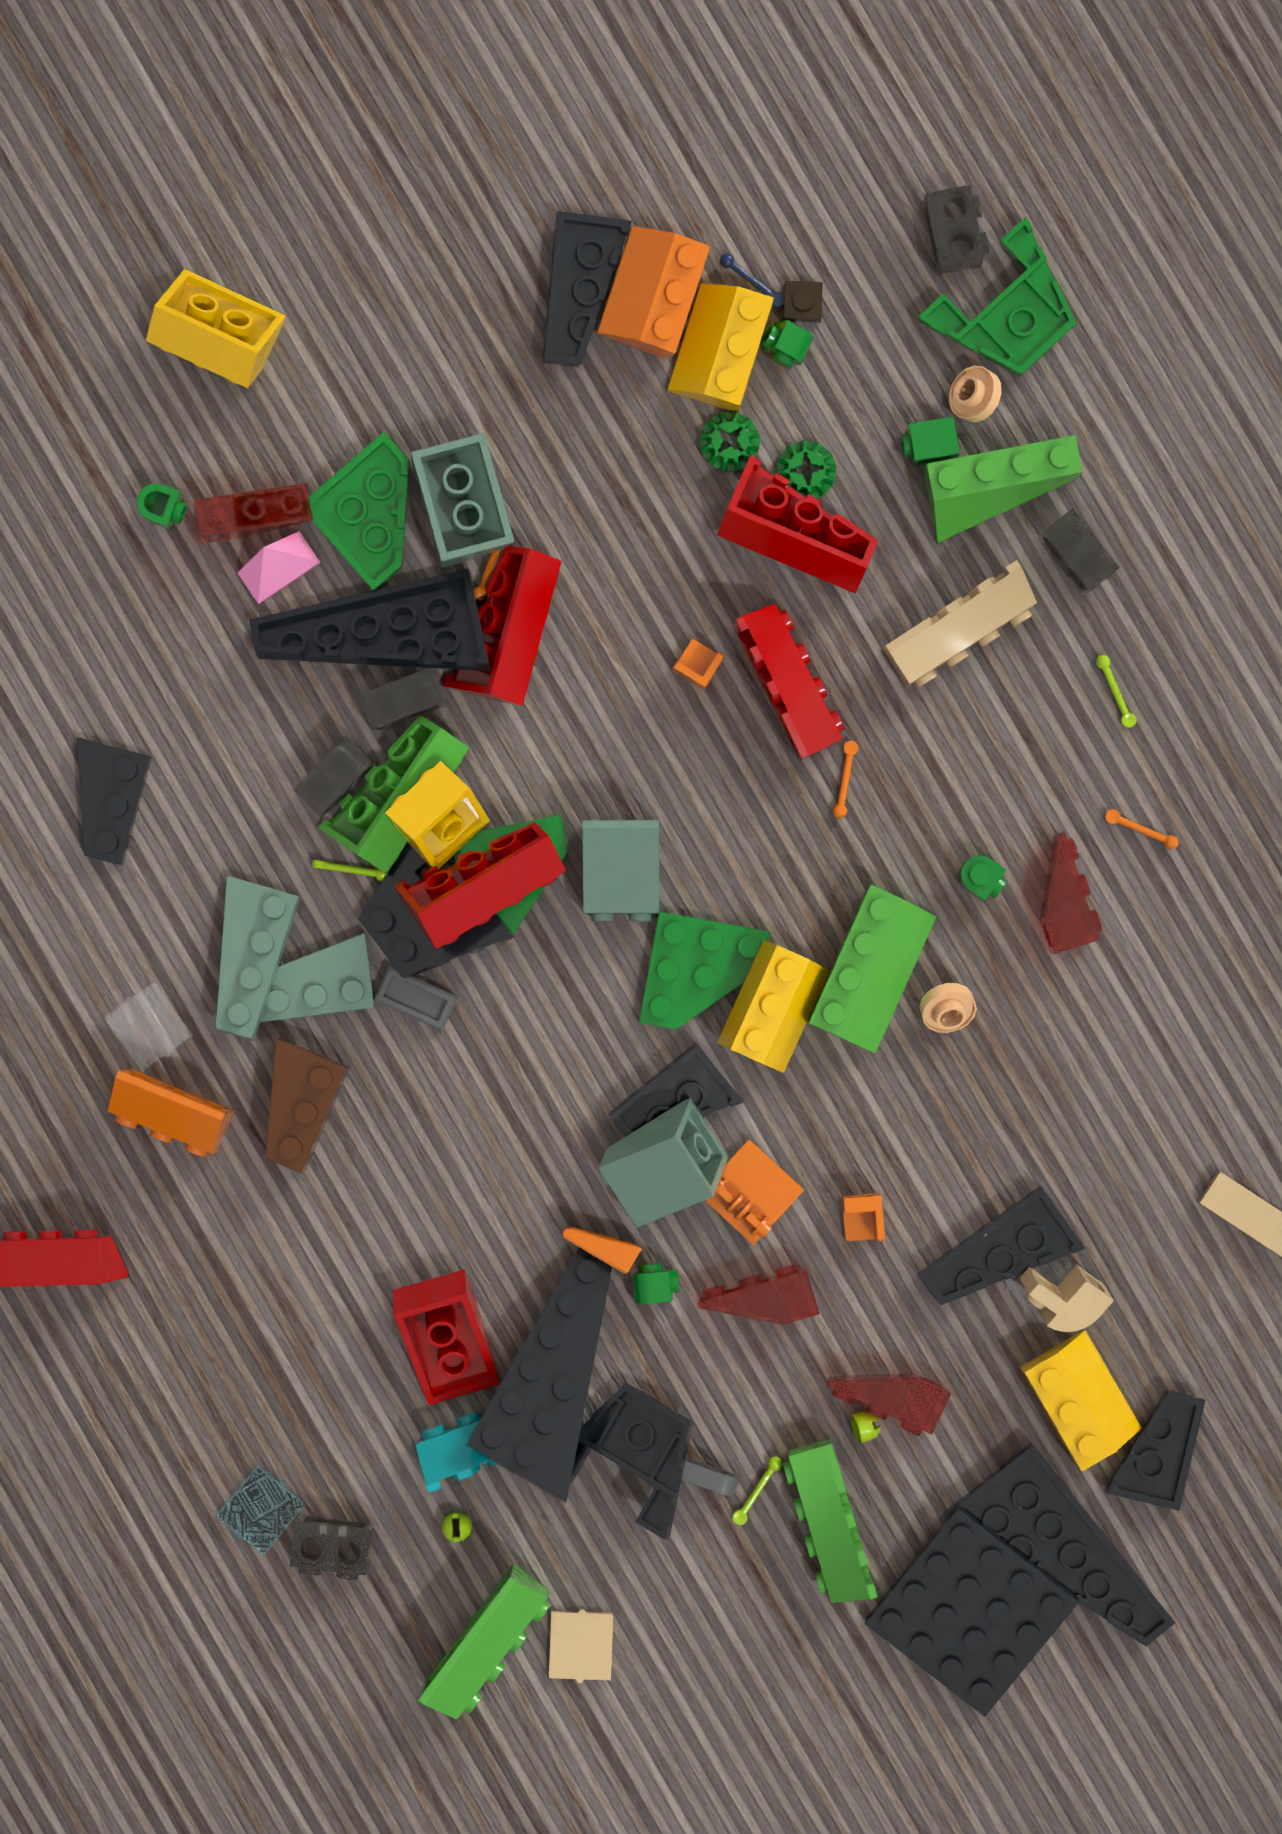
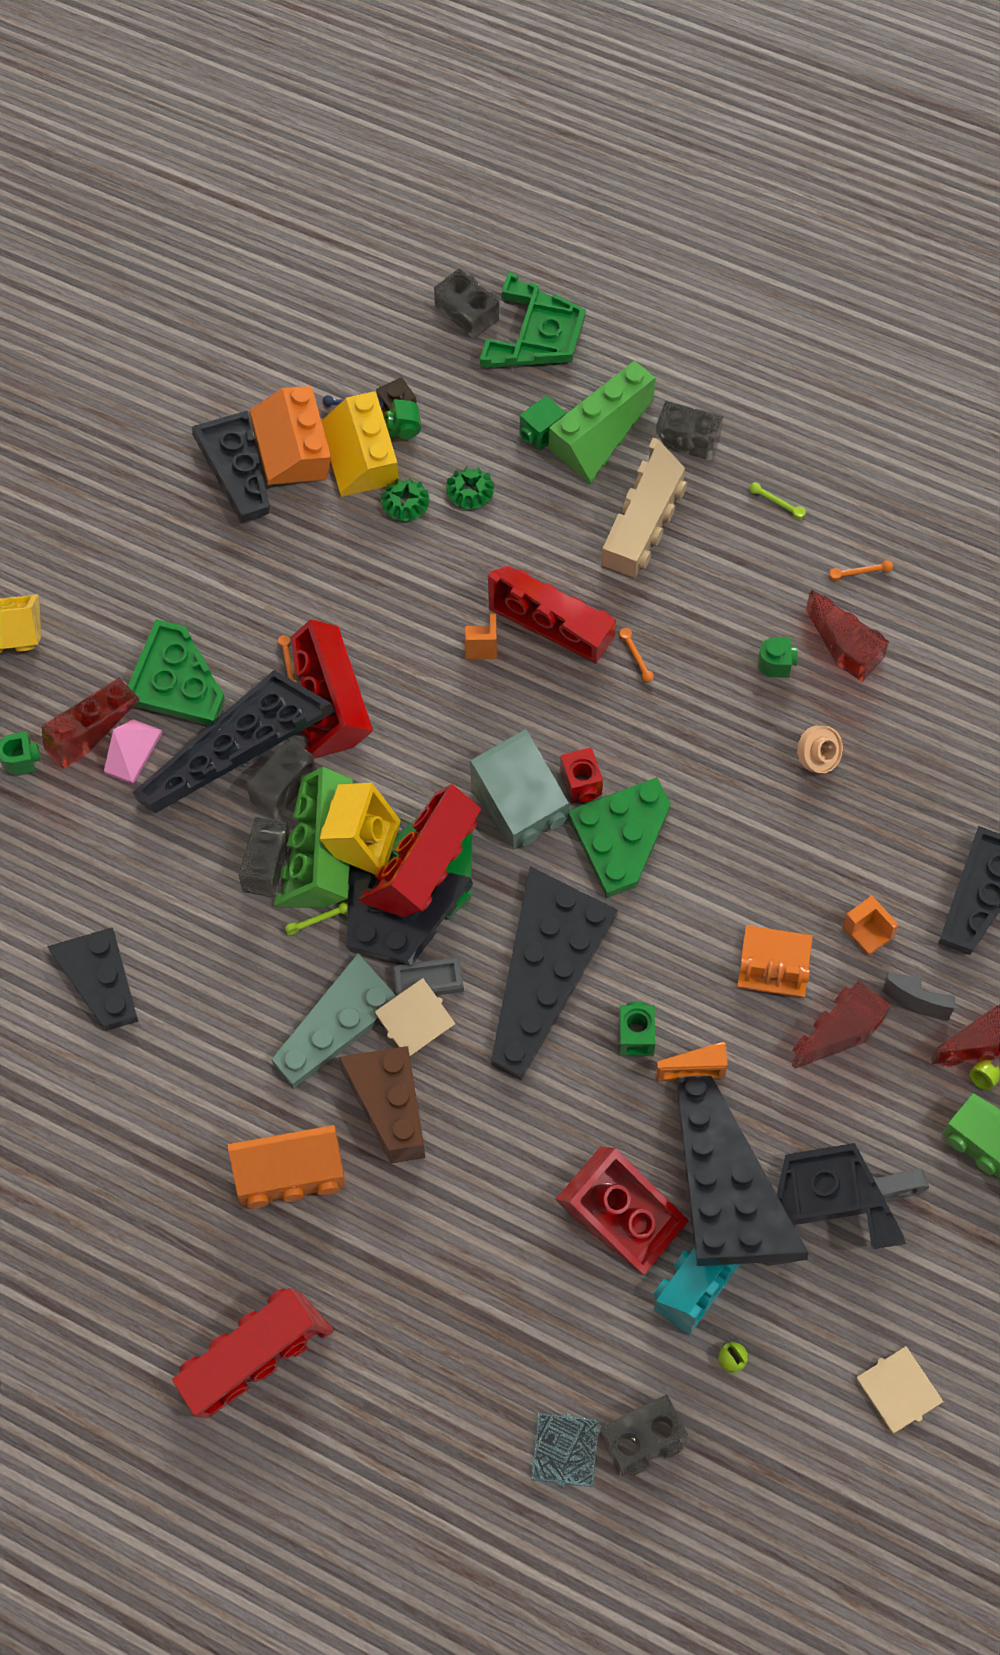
camera: 30 degrees left, 25 degrees down
clear piece [105,982,194,1071] -> none
sand green wing [216,876,300,1041] -> none
sand green slope [411,433,515,568] -> none
bright green slope [418,1563,551,1719] -> none
sand green slope [598,1098,728,1228] -> none
black wing [608,1043,743,1136] -> none
green plate [632,1263,680,1304] -> none
red wedge [717,455,878,594] -> none
yellow slope [717,940,830,1073] -> none
lime hinge [733,1456,782,1525] -> none
bright green slope [807,885,937,1053] -> none
light nougat plate [949,365,1001,423] -> none
none -> tan piece [374,978,455,1056]
none -> black wing [491,866,618,1081]
none -> red brick [560,747,603,803]
none -> green brick [619,1001,656,1056]
none -> dark grey slope [882,972,955,1021]

